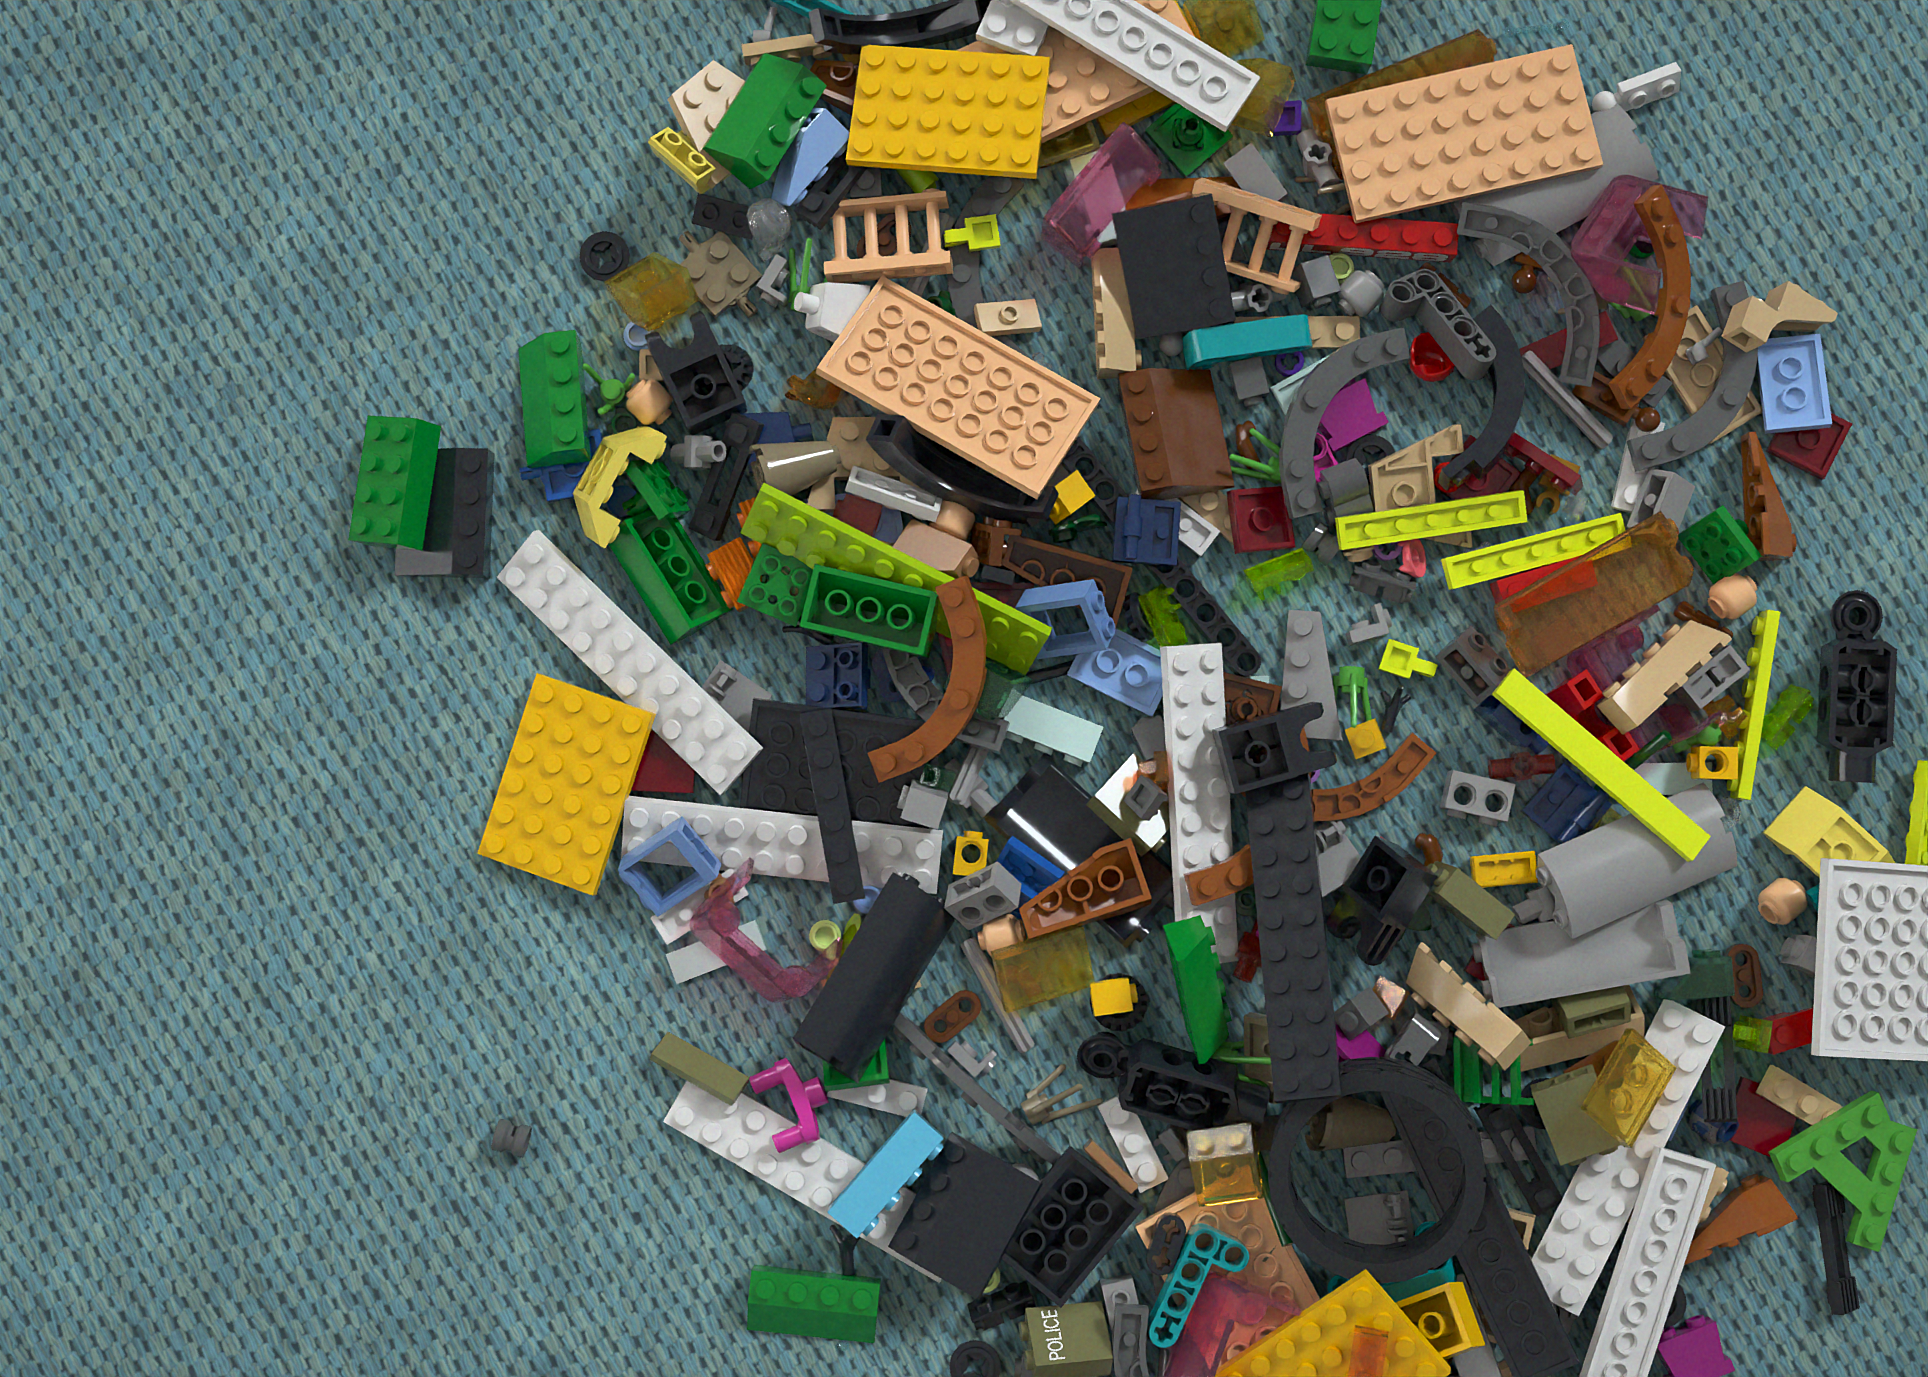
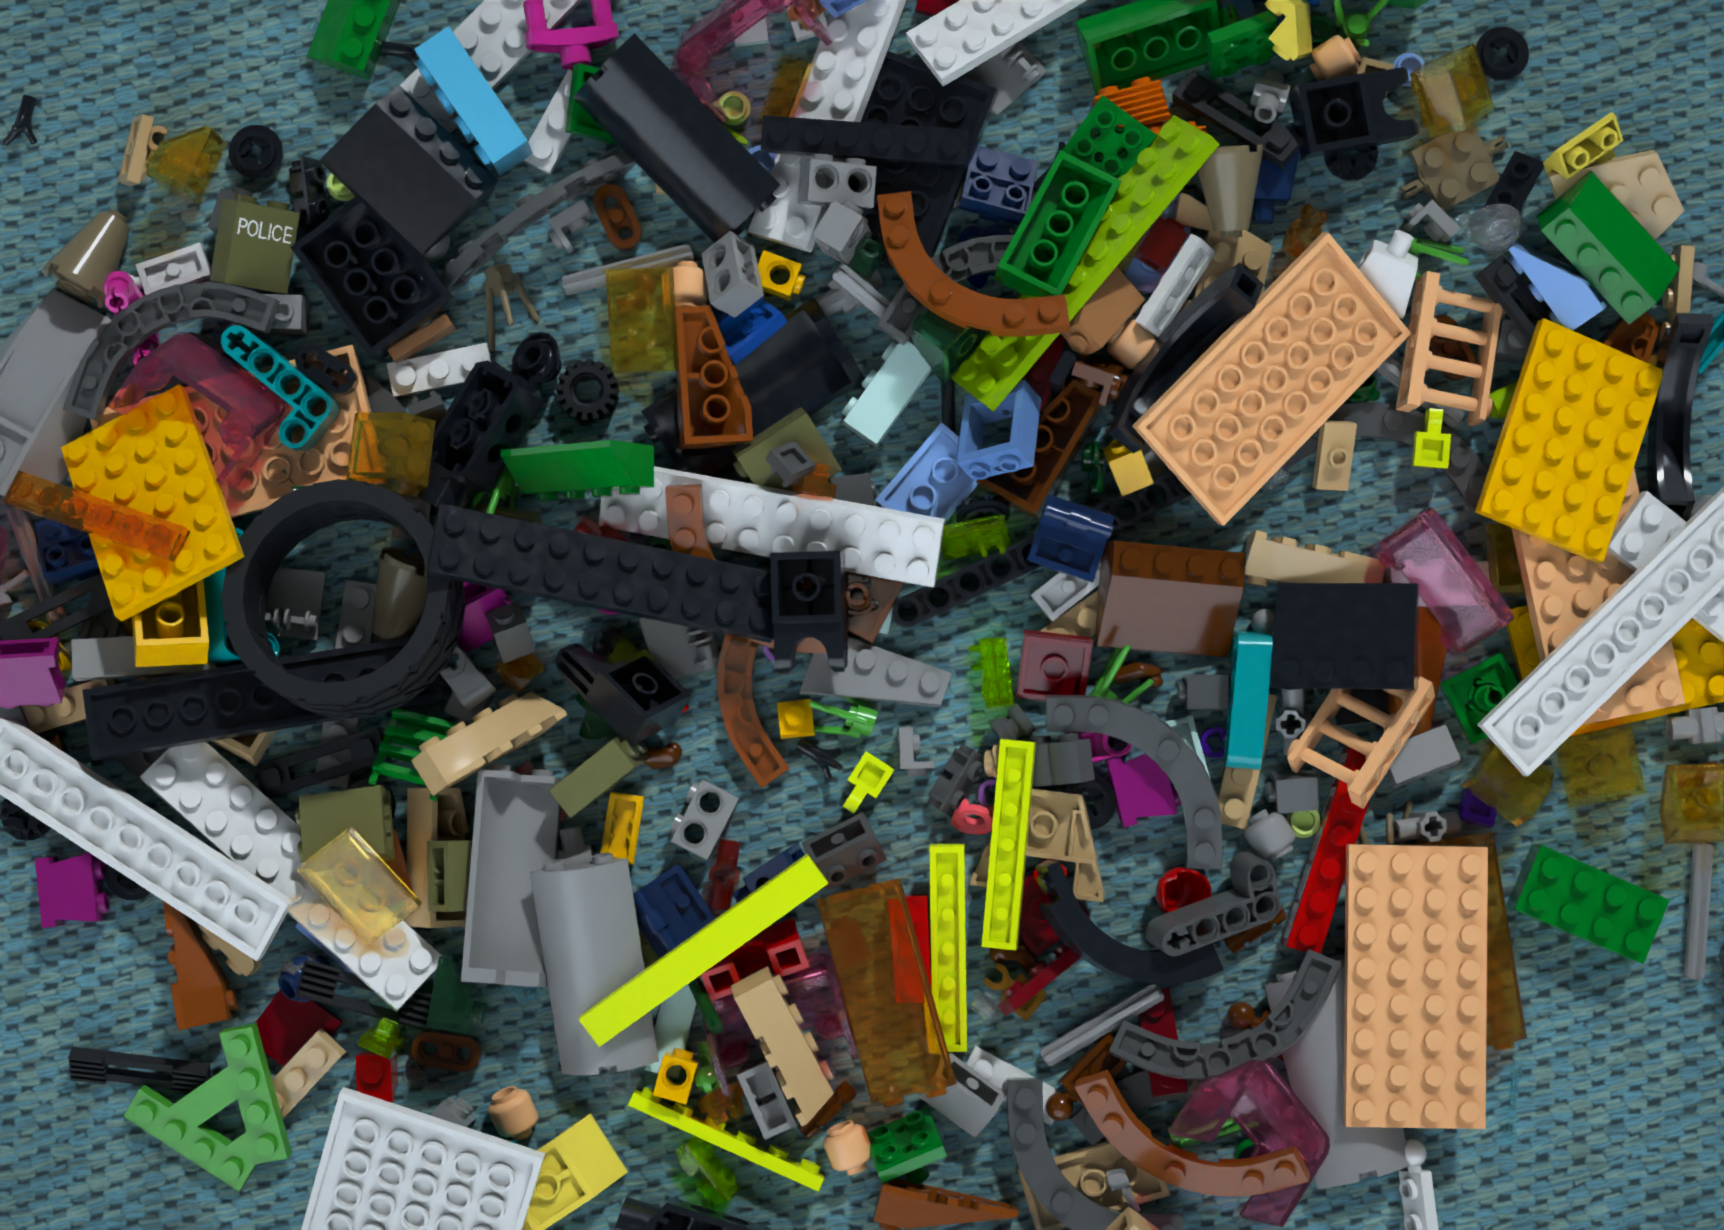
camera: 100 degrees right, 0 degrees up
yellow brick [1089,977,1138,1016] -> none
none -> clear yellow slope [759,57,813,122]
none -> light grey brick [798,154,877,211]

